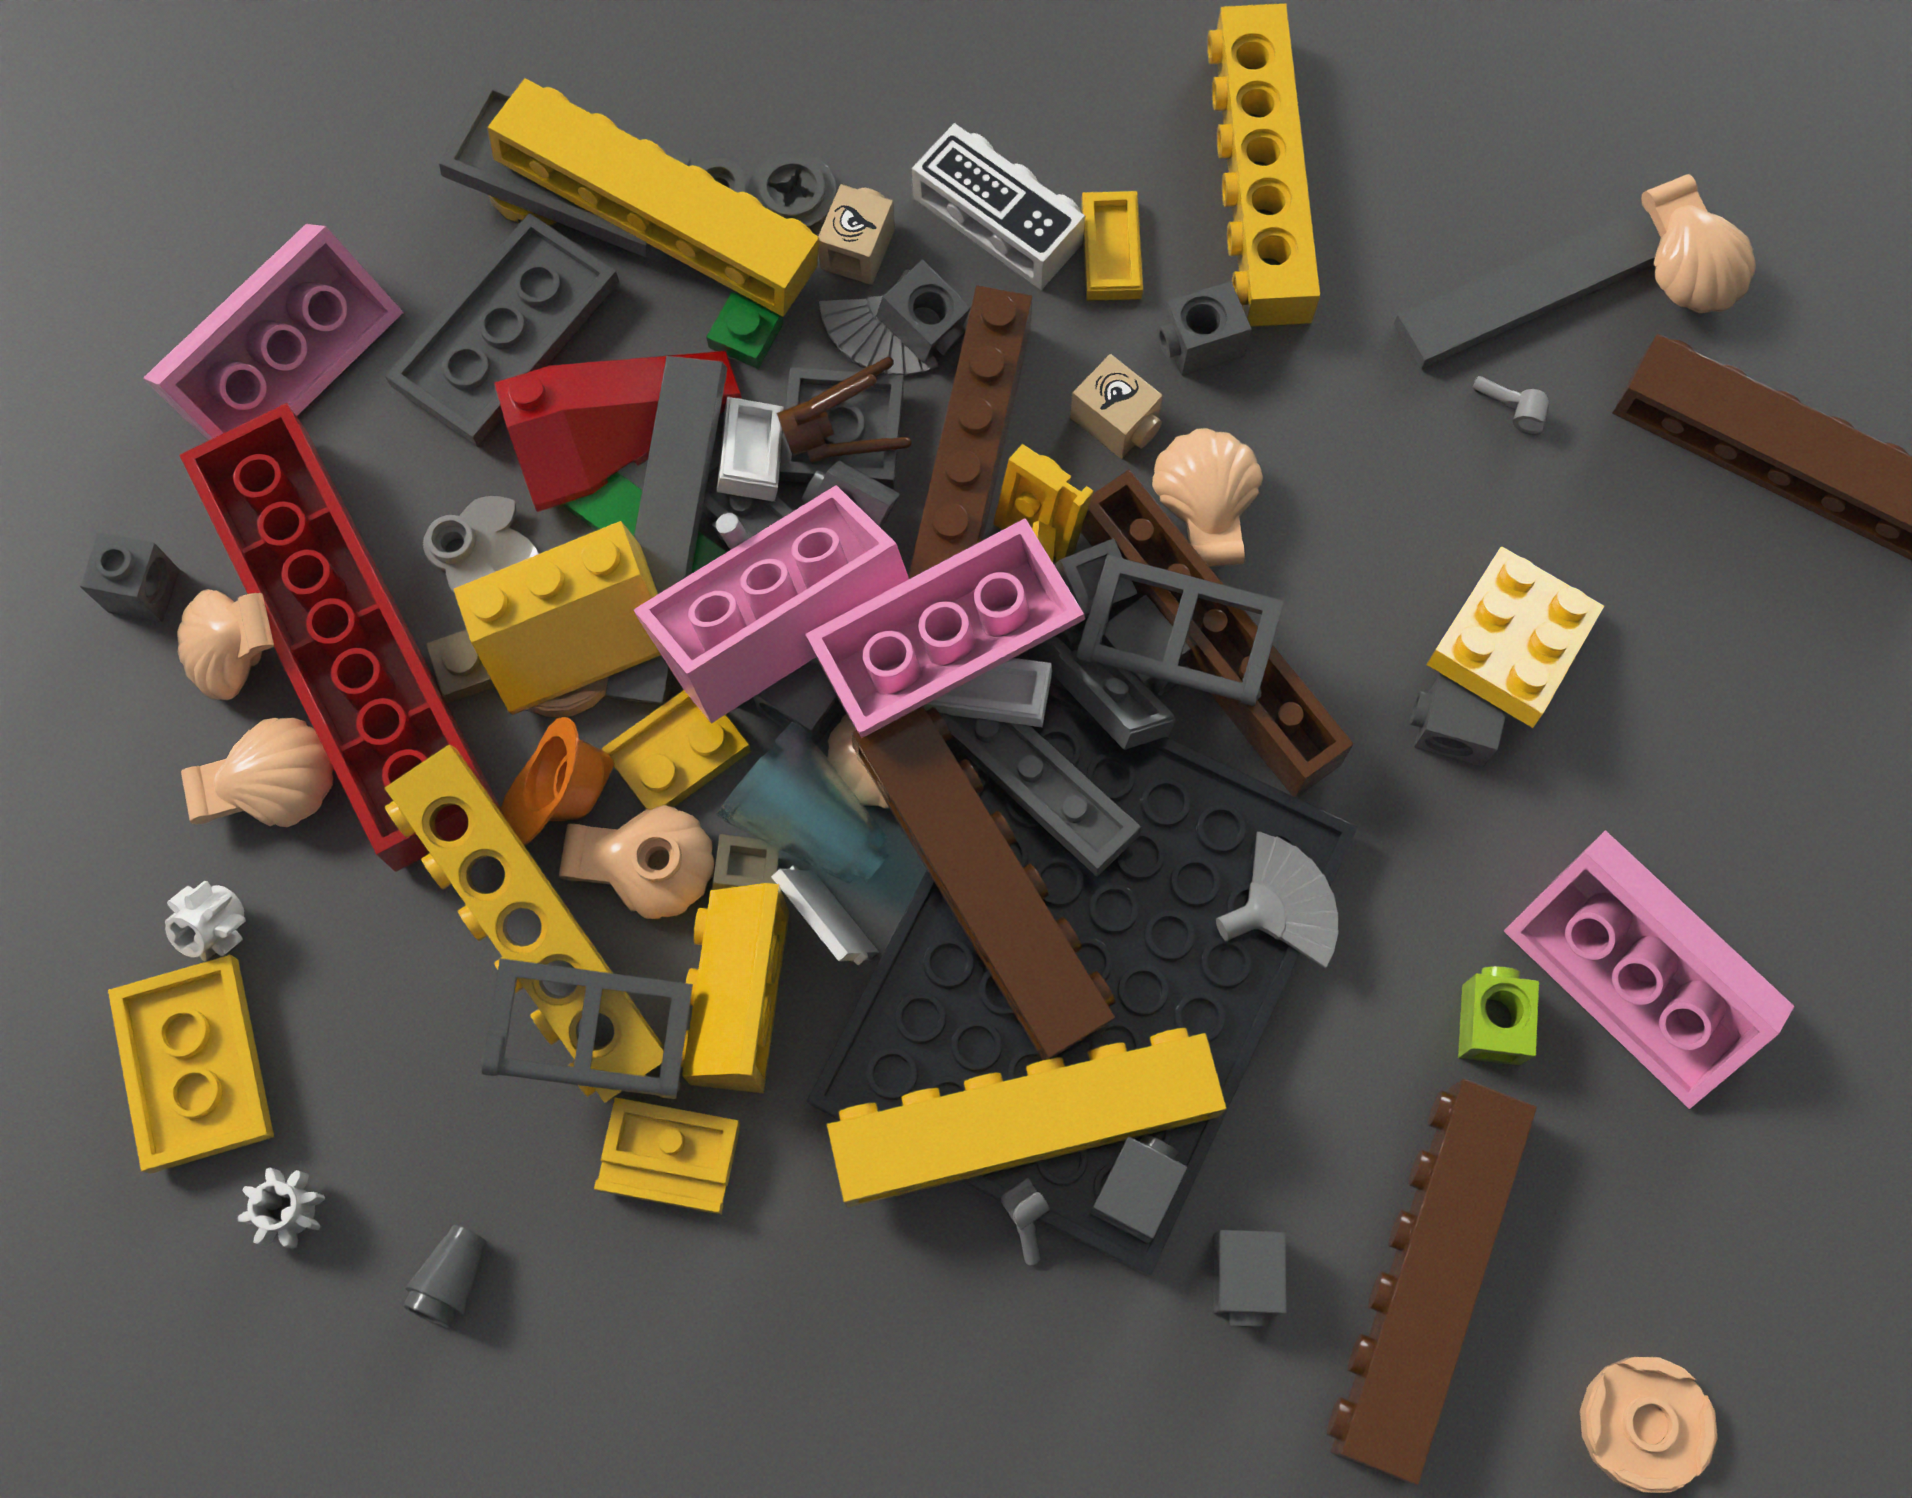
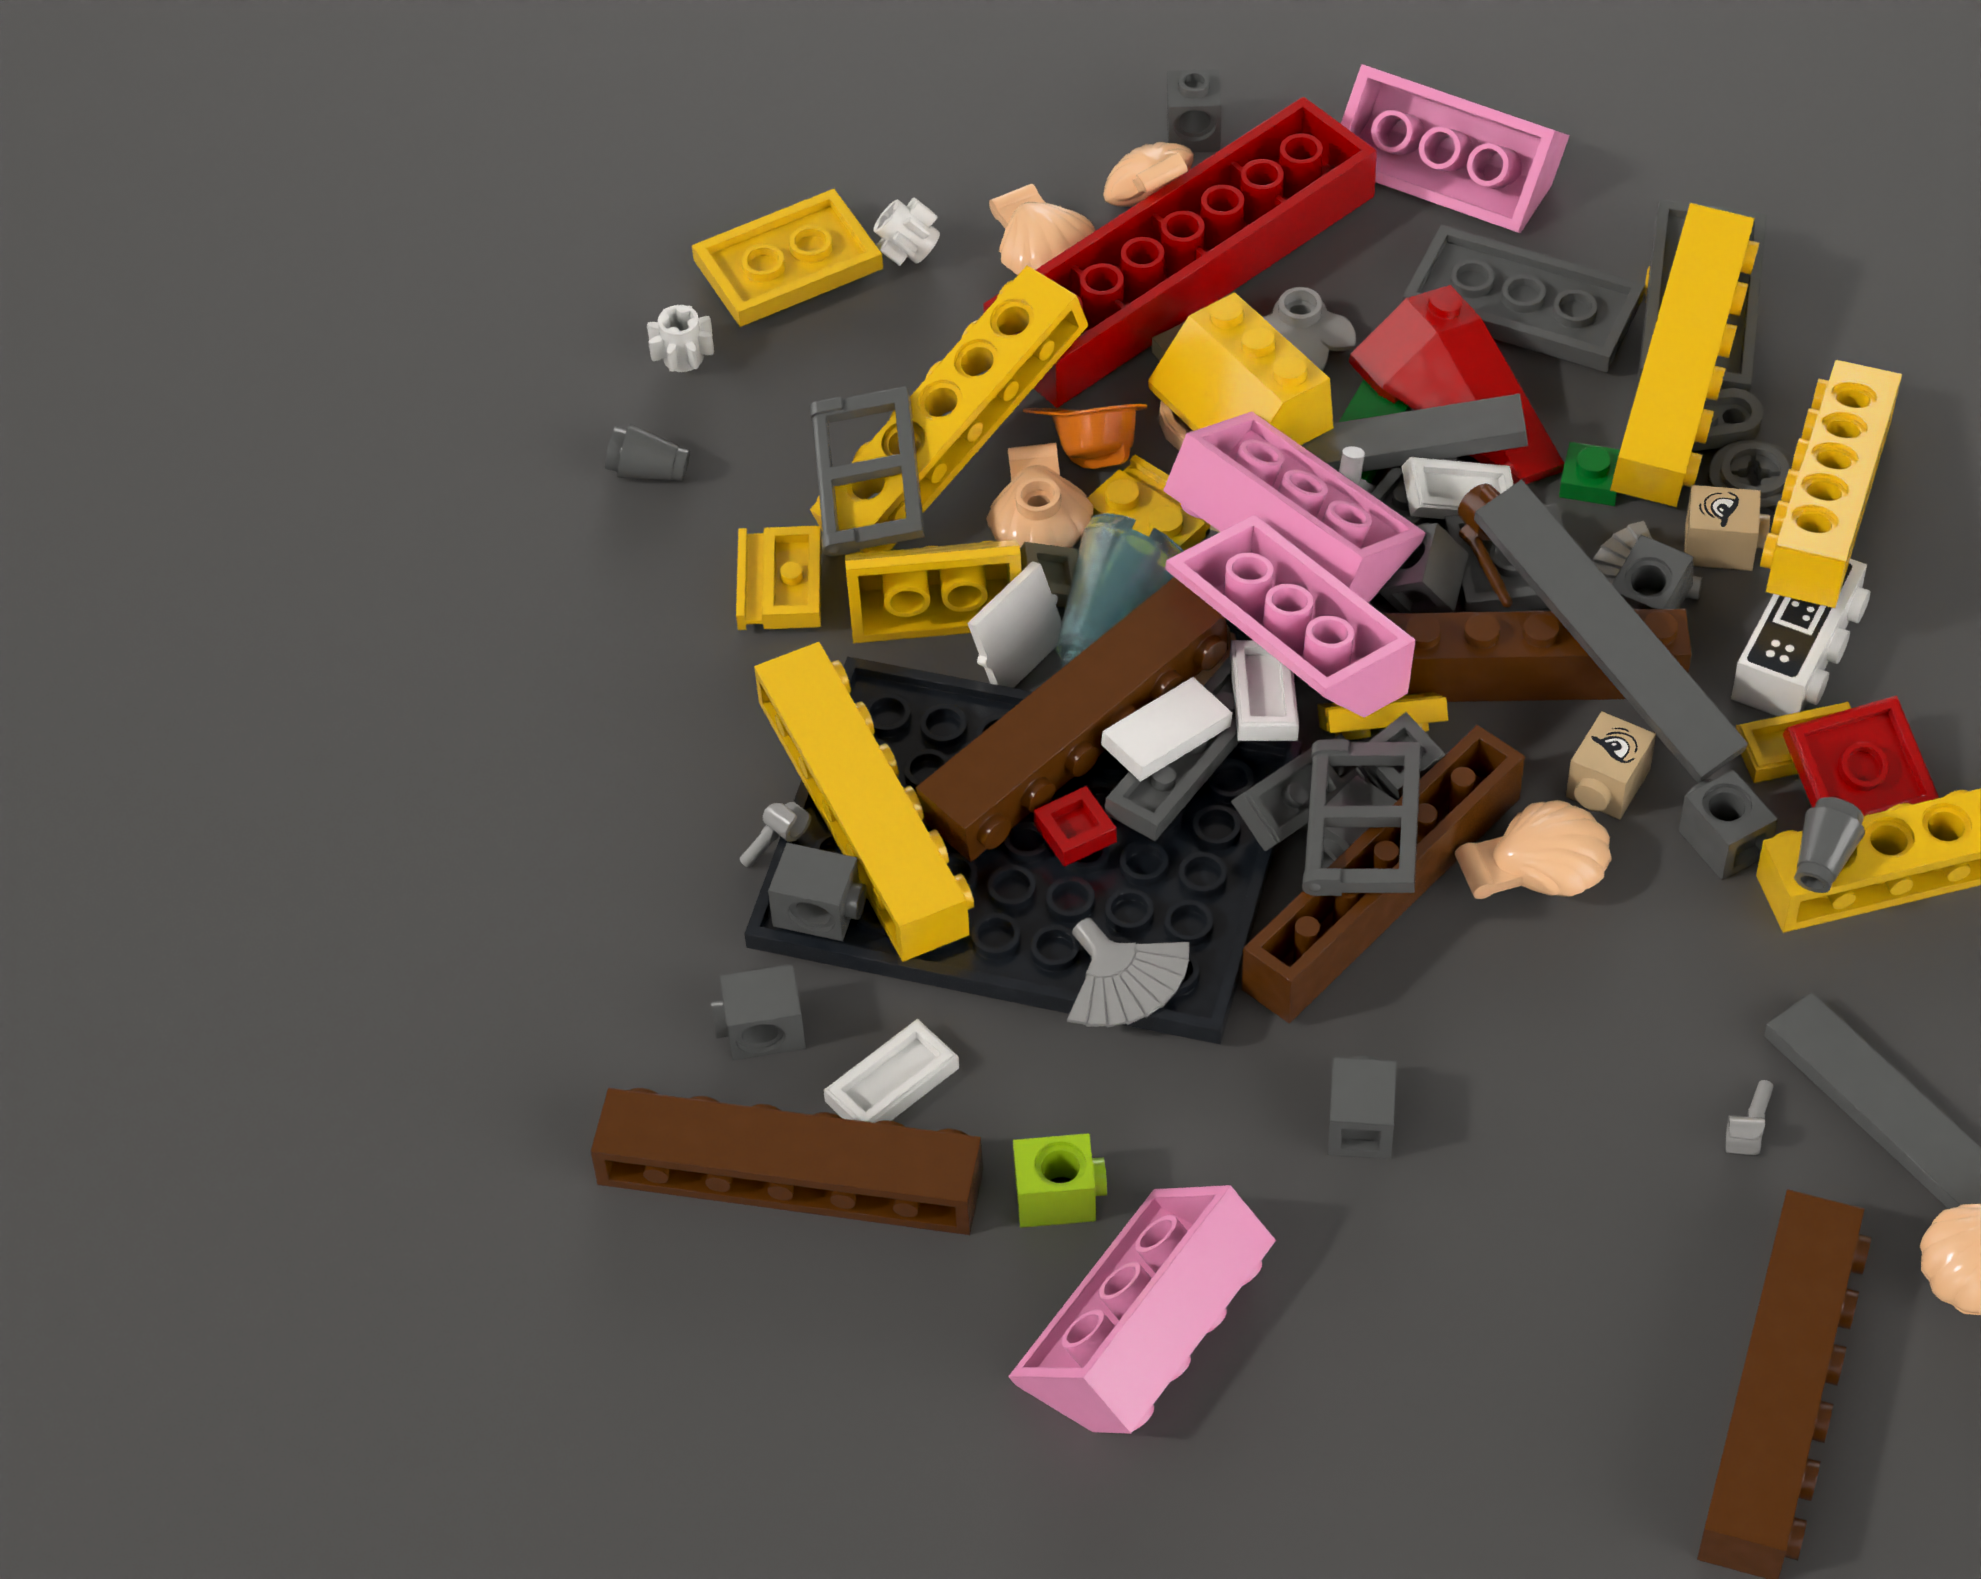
camera: 80 degrees right, 20 degrees down
yellow plate [993,444,1093,564] -> none
plate [1426,546,1604,728] -> none
light nougat tile [1580,1357,1718,1493] -> none
none -> white tile [824,1019,959,1123]
none -> red plate [1034,786,1117,867]
none -> white tile [1101,677,1233,782]
none -> dark grey tile [1474,479,1748,783]
none -> yellow brick [1760,360,1902,608]
none -> red plate [1782,695,1939,816]
none -> dark grey cone [1794,797,1865,893]

